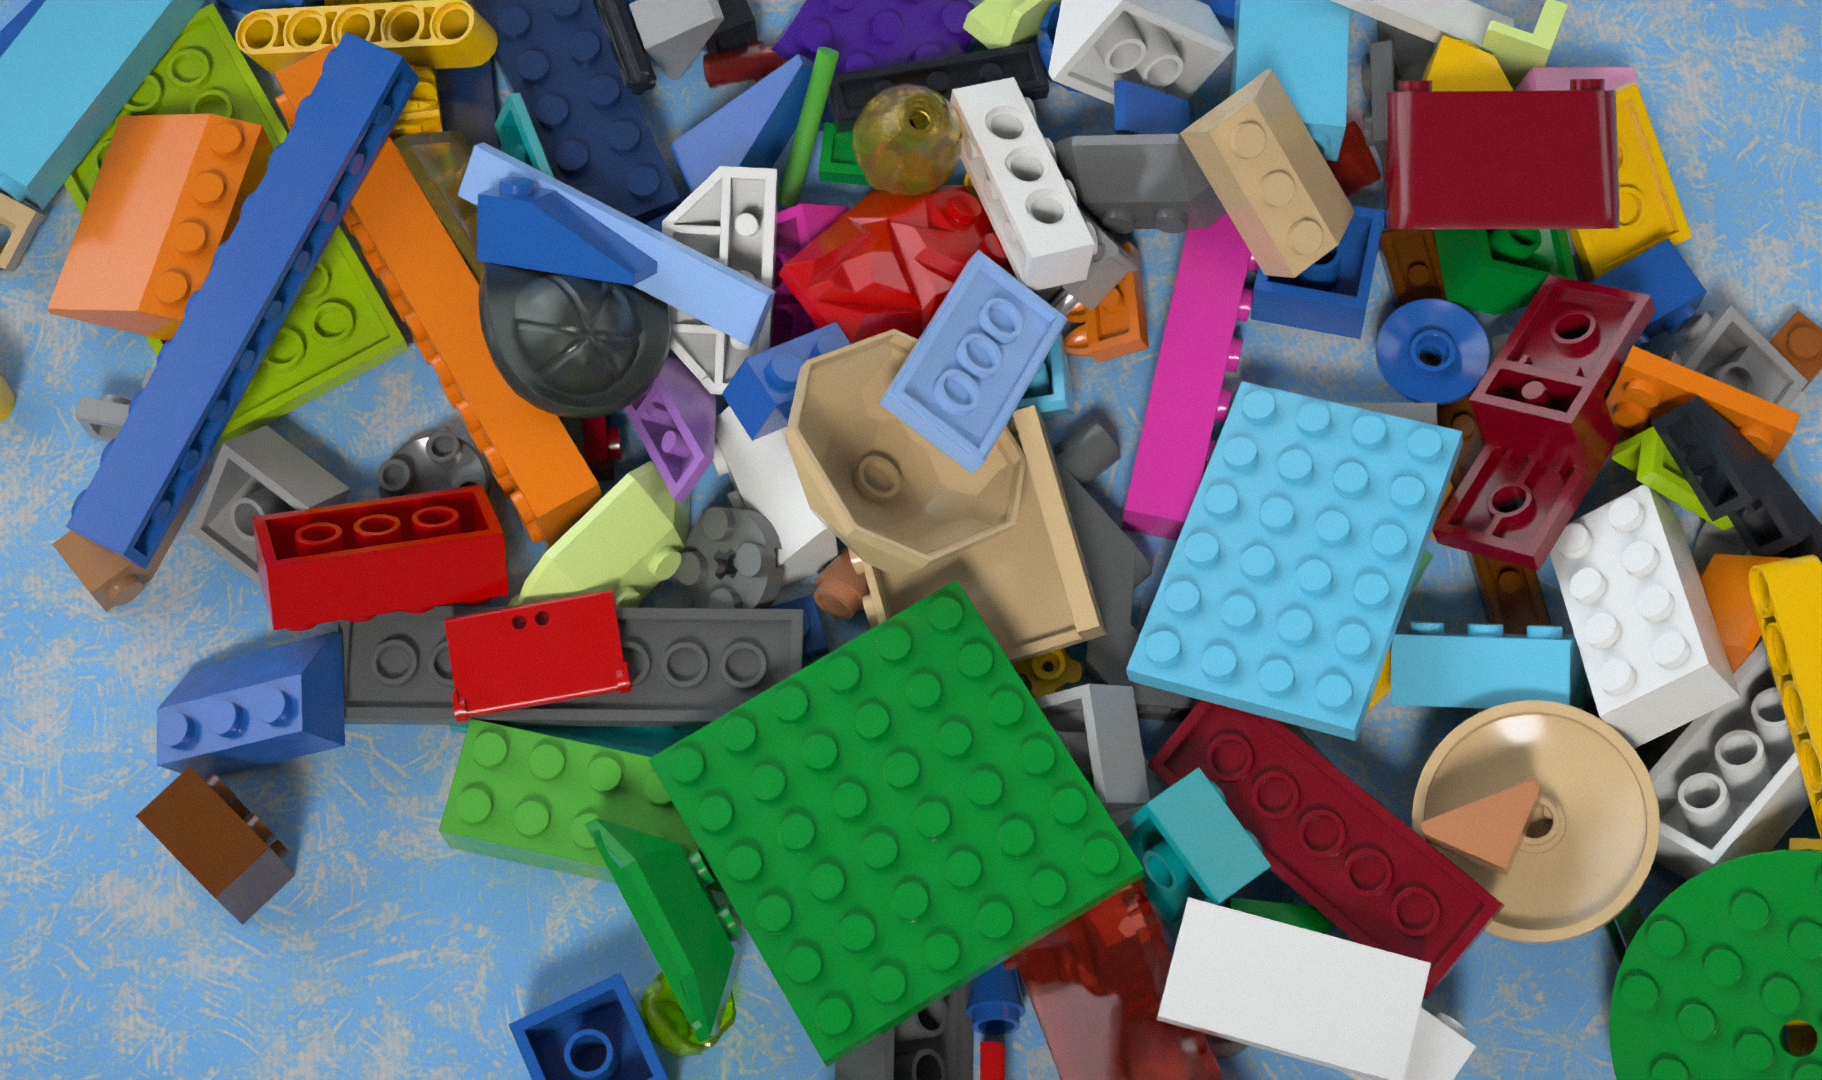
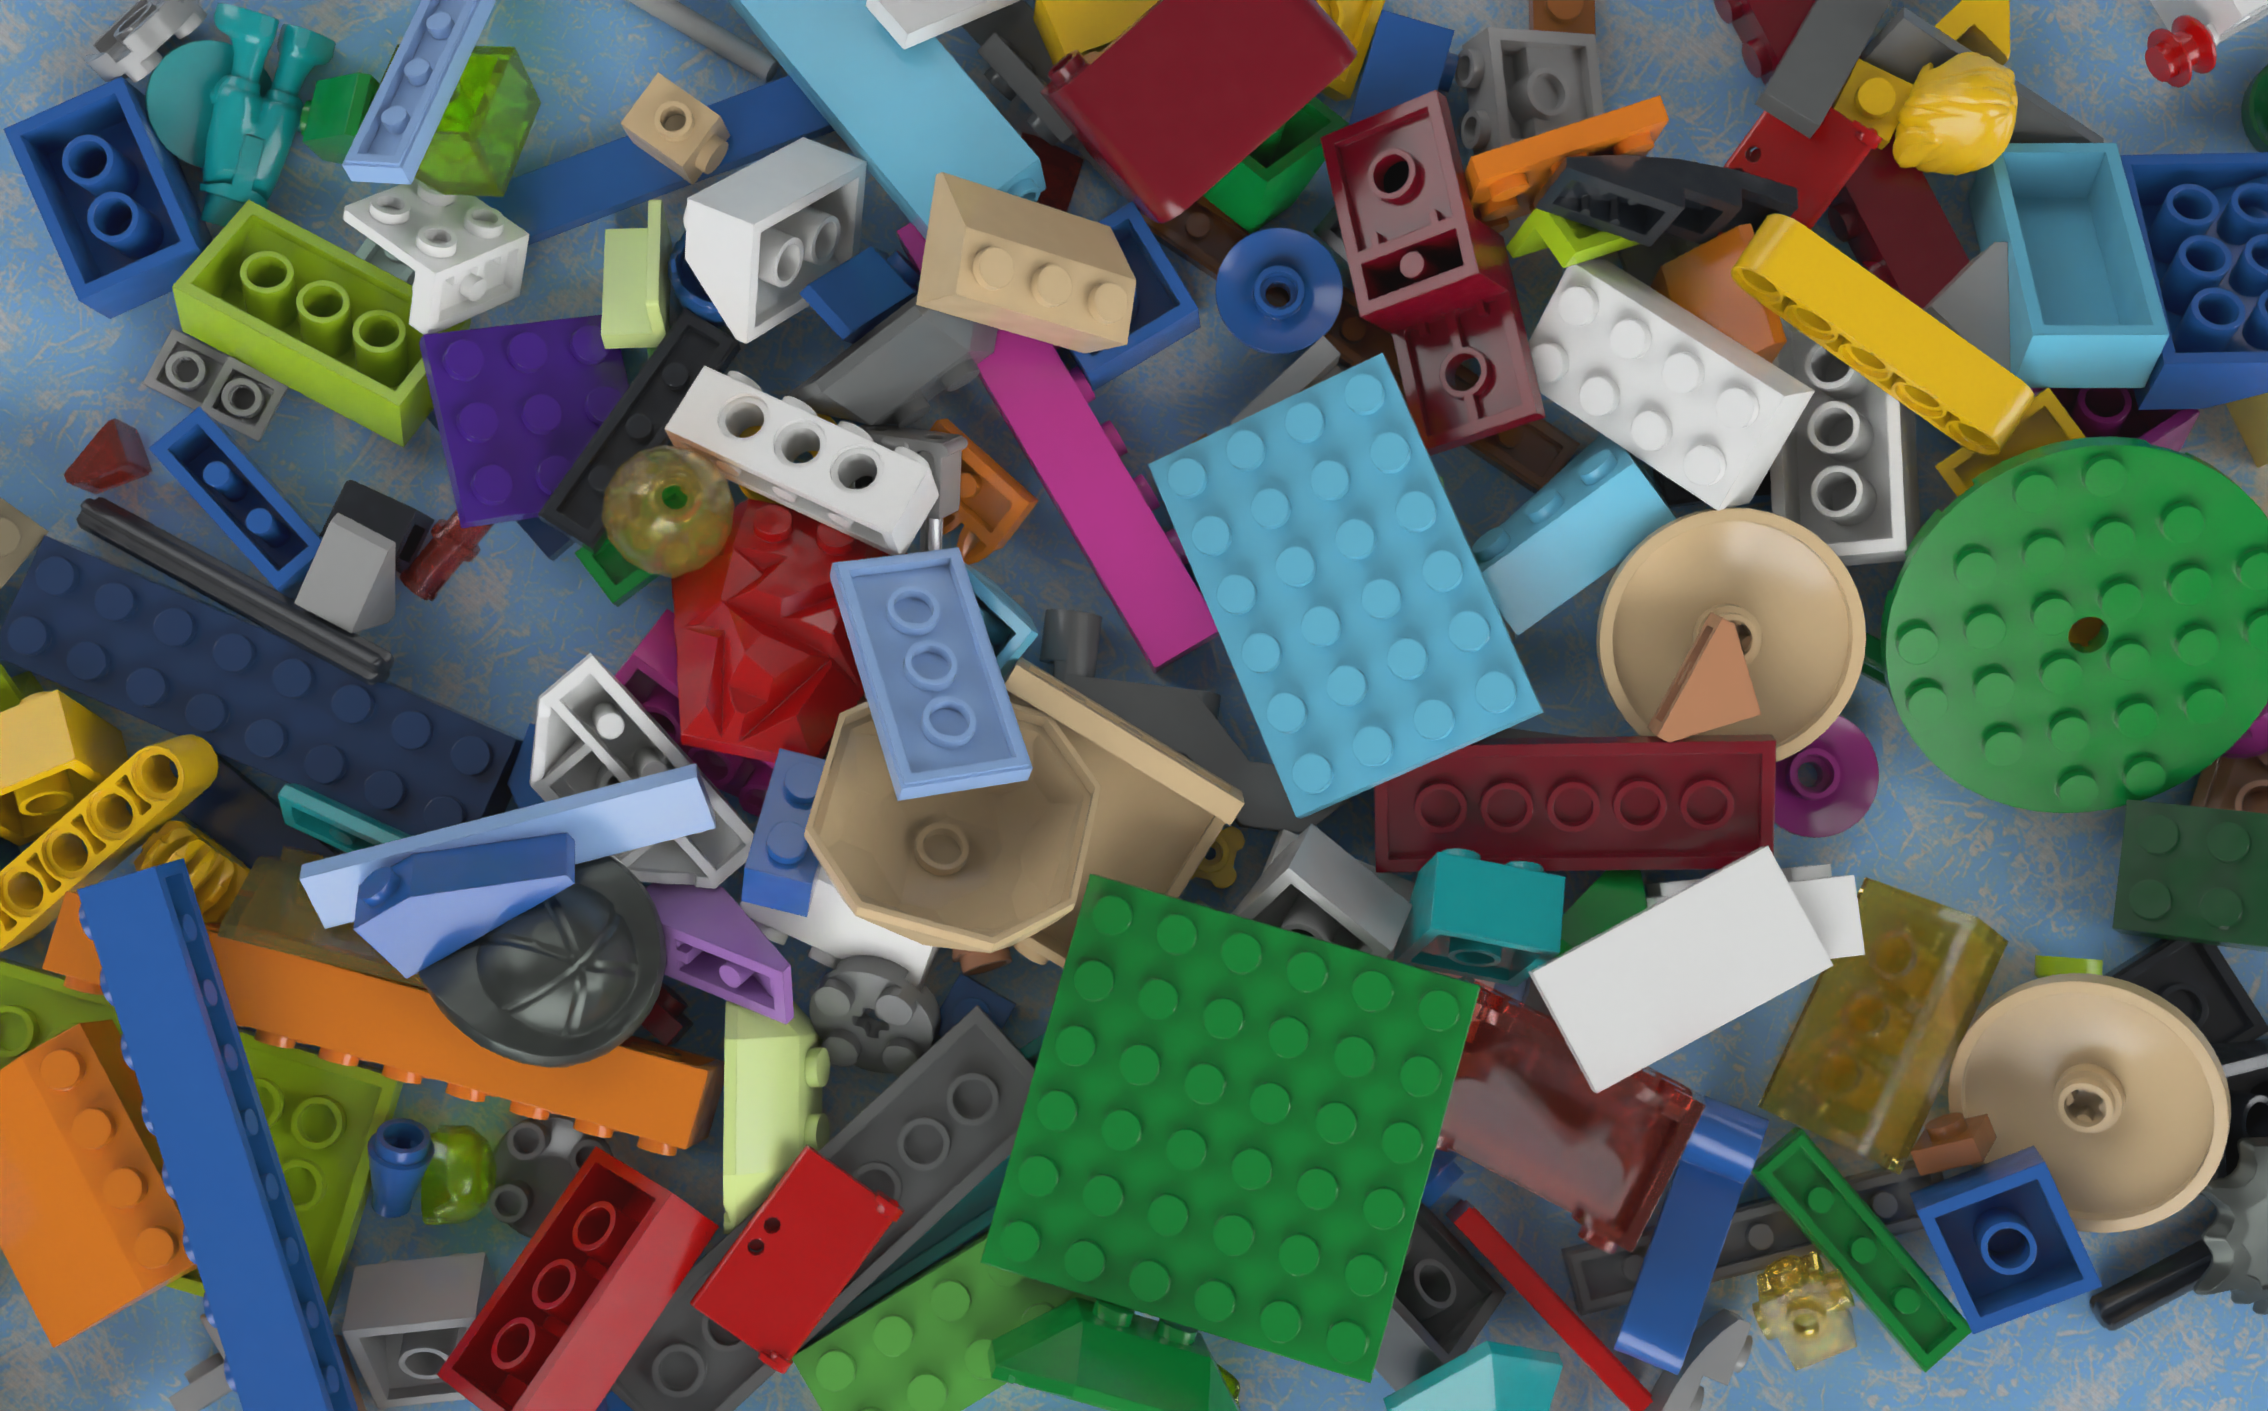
camera: 50 degrees left, 15 degrees up
slope [669,54,814,193] -> none
bright green bar [777,47,839,207] -> none
none -> blue cone [367,1118,435,1218]
none -> clear neon green hair [421,1125,498,1225]
none -> magenta dish [1774,715,1879,838]

